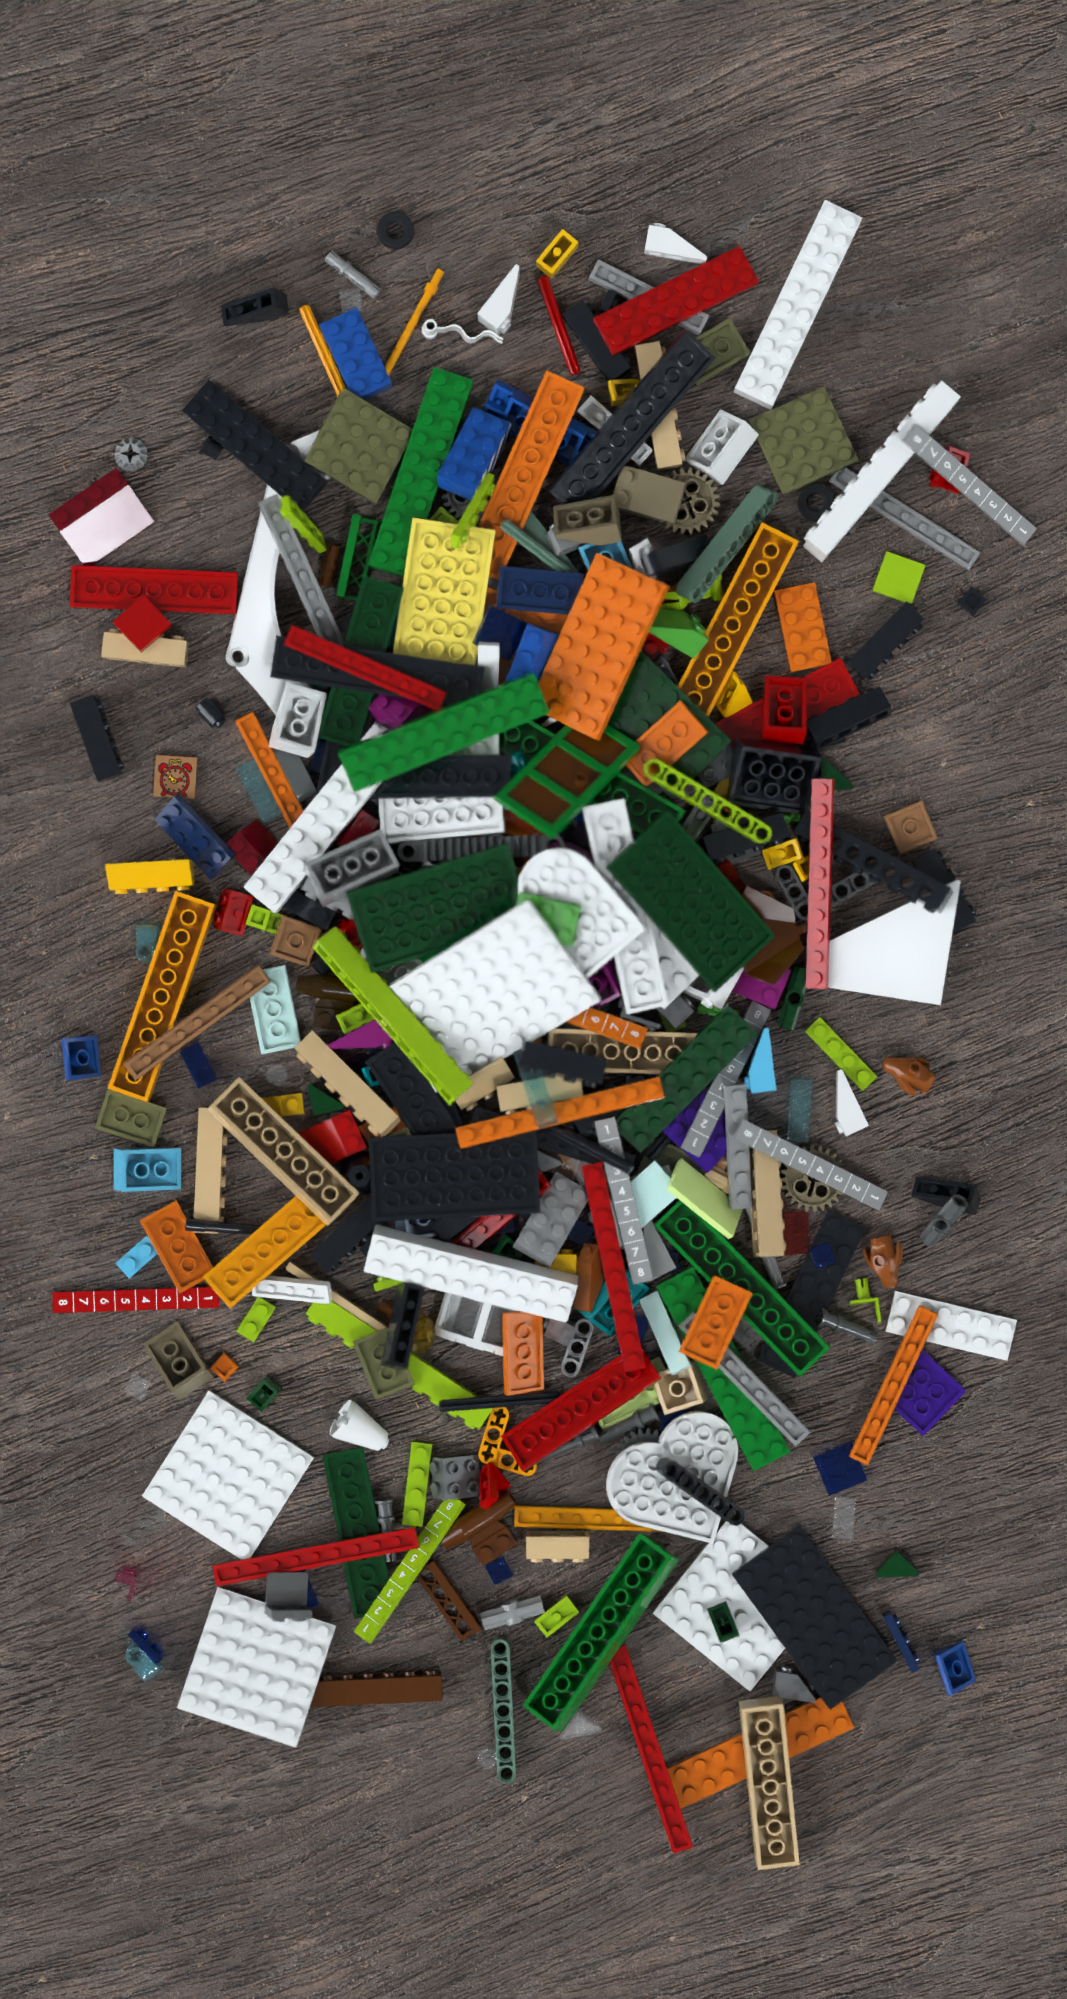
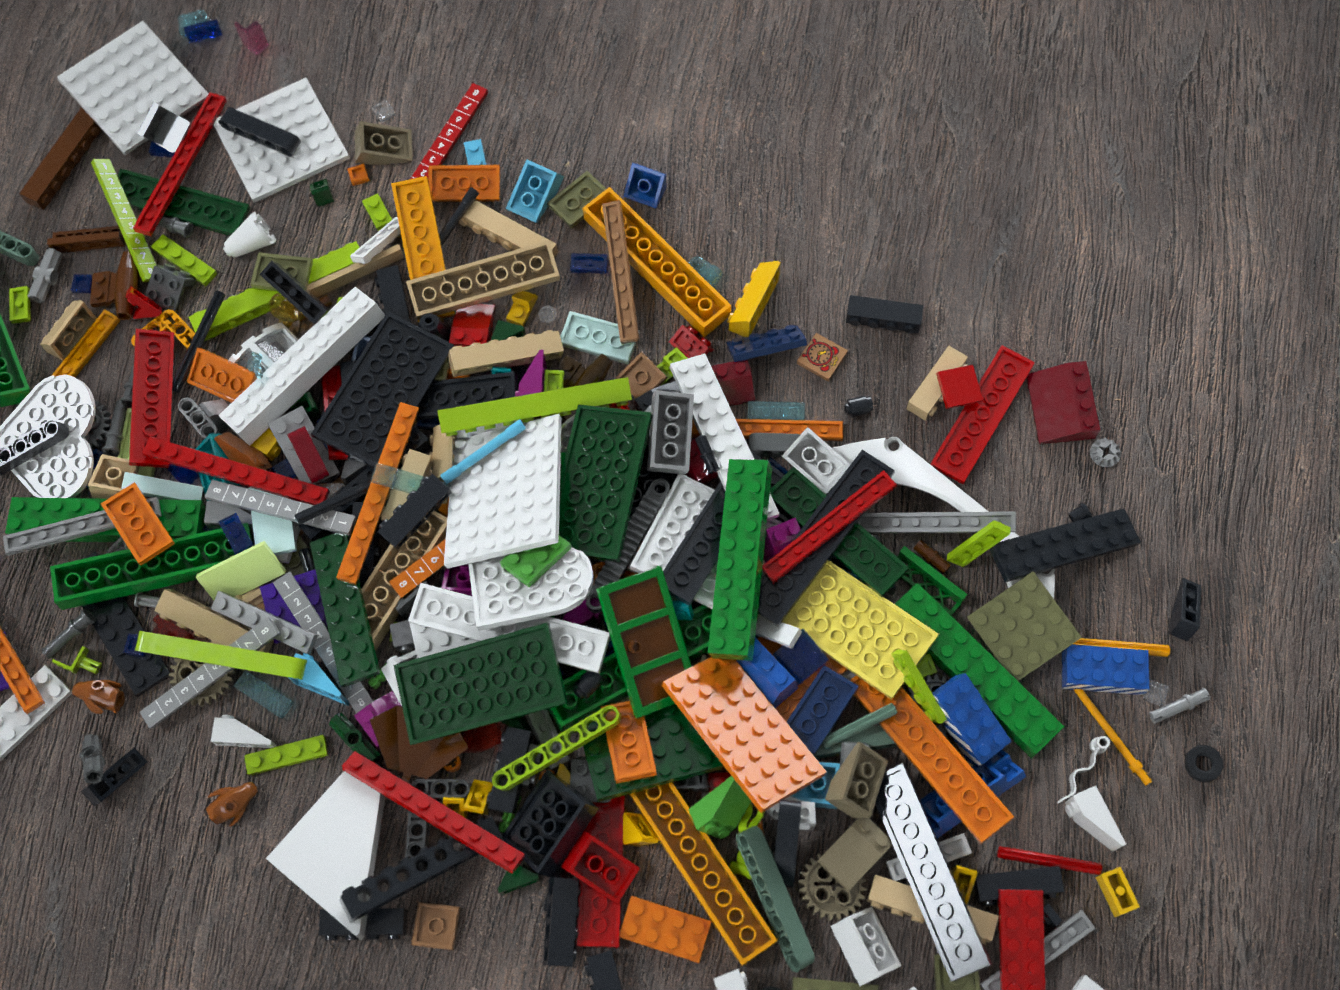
camera: 115 degrees right, 20 degrees down
none -> lime beam [135,631,307,680]
none -> black beam [218,107,301,156]
none -> clear blue plate [218,513,254,555]
none -> clear light blue bar [247,352,263,379]
none -> dark red beam [287,426,330,484]
none -> medium azure piece [440,419,526,484]
none -> black brick [573,671,603,700]
none -> black axle [695,435,720,474]

